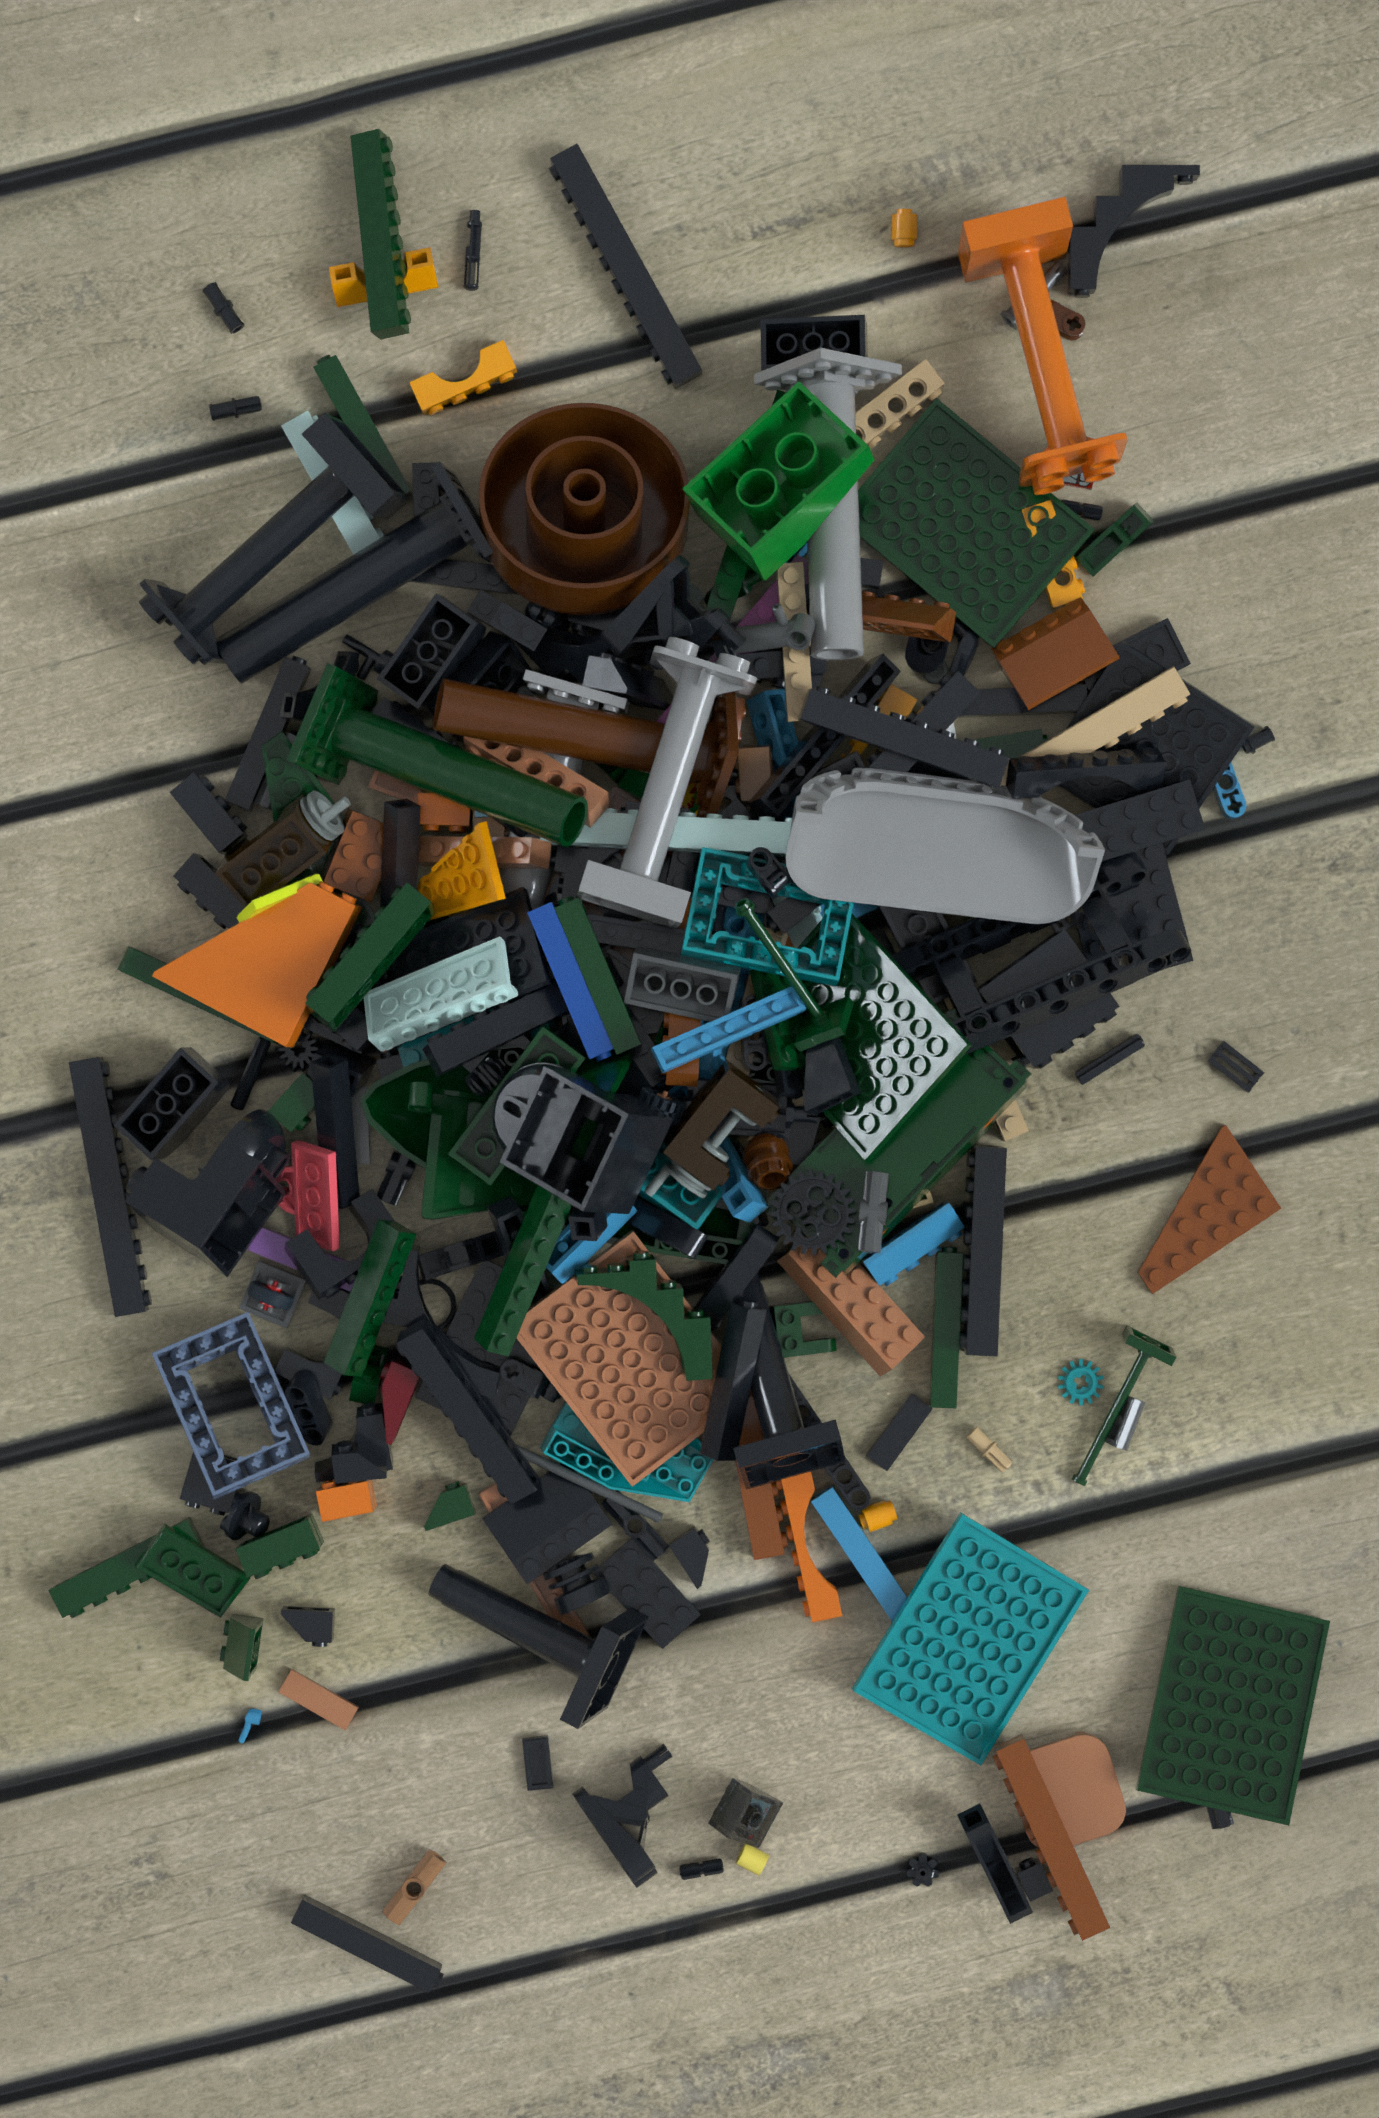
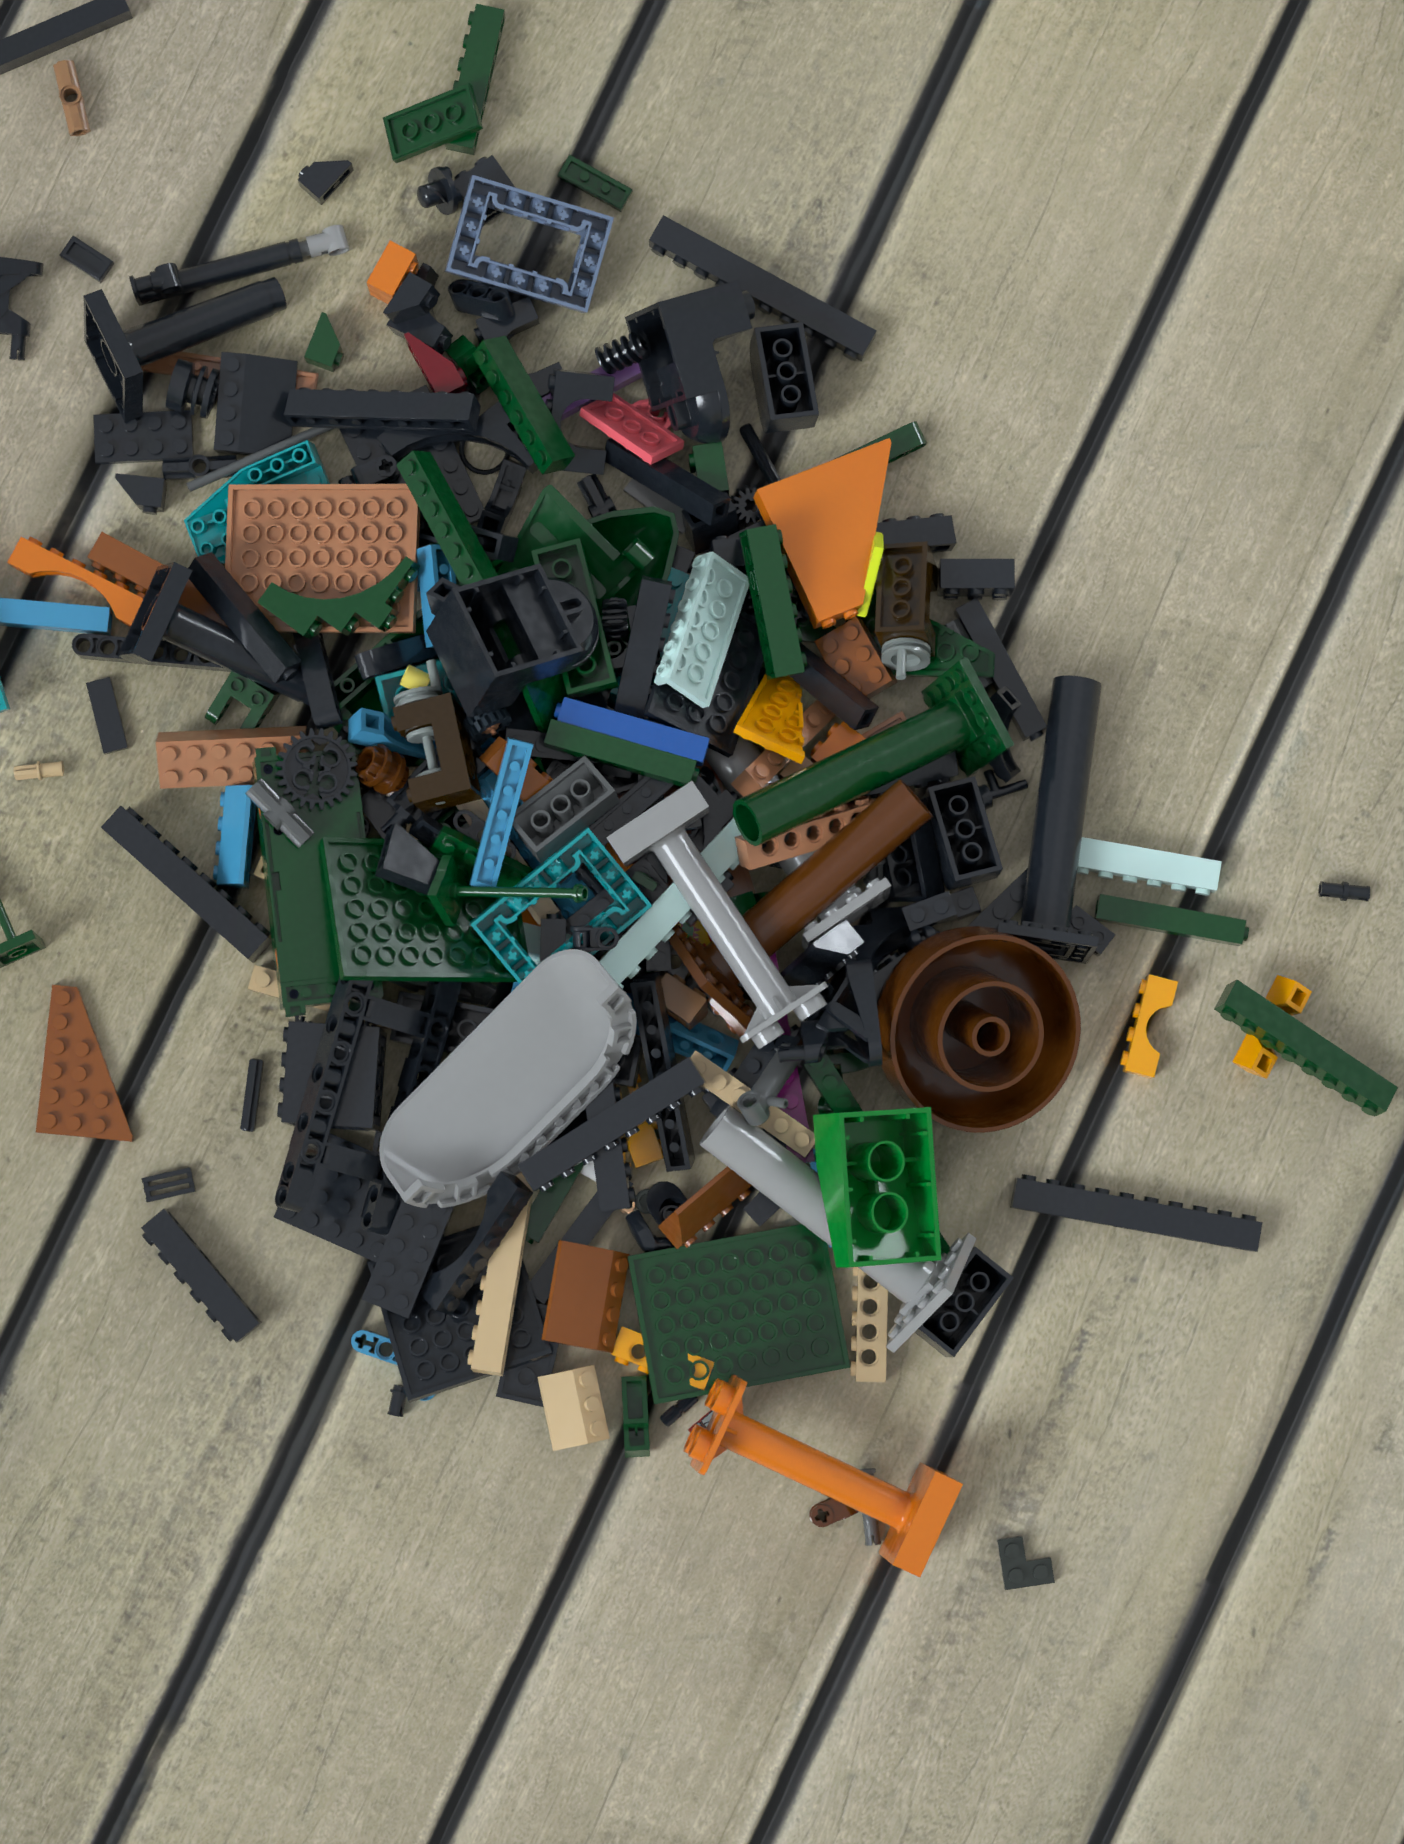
camera: 125 degrees right, 5 degrees down
black piece [139,413,411,665] -> none
black axle [209,396,262,421] -> none
dark green slope [220,1614,264,1681] -> none
dark green piece [235,1513,324,1579] -> none
dark azure hand [238,1709,262,1743] -> none
dark grey plate [239,1260,306,1328] -> none
nougat tile [279,1669,359,1731] -> none
black piece [463,210,482,291] -> none
light orange brick [858,1500,898,1533] -> none
light orange brick [891,209,917,248] -> none
dark green brick [929,1247,963,1409] -> none
teal gear [1058,1359,1104,1406] -> none
black arch [1068,165,1200,298] -> none
none -> black piece [129,225,349,306]
none -> black brick [141,1208,262,1343]
none -> light yellow beam [399,665,430,689]
none -> tan slope [537,1365,610,1451]
none -> dark green tile [558,154,633,212]
none -> black piece [595,329,651,374]
none -> dark green tile [631,871,660,892]
none -> pearl dark grey plate [997,1536,1055,1590]

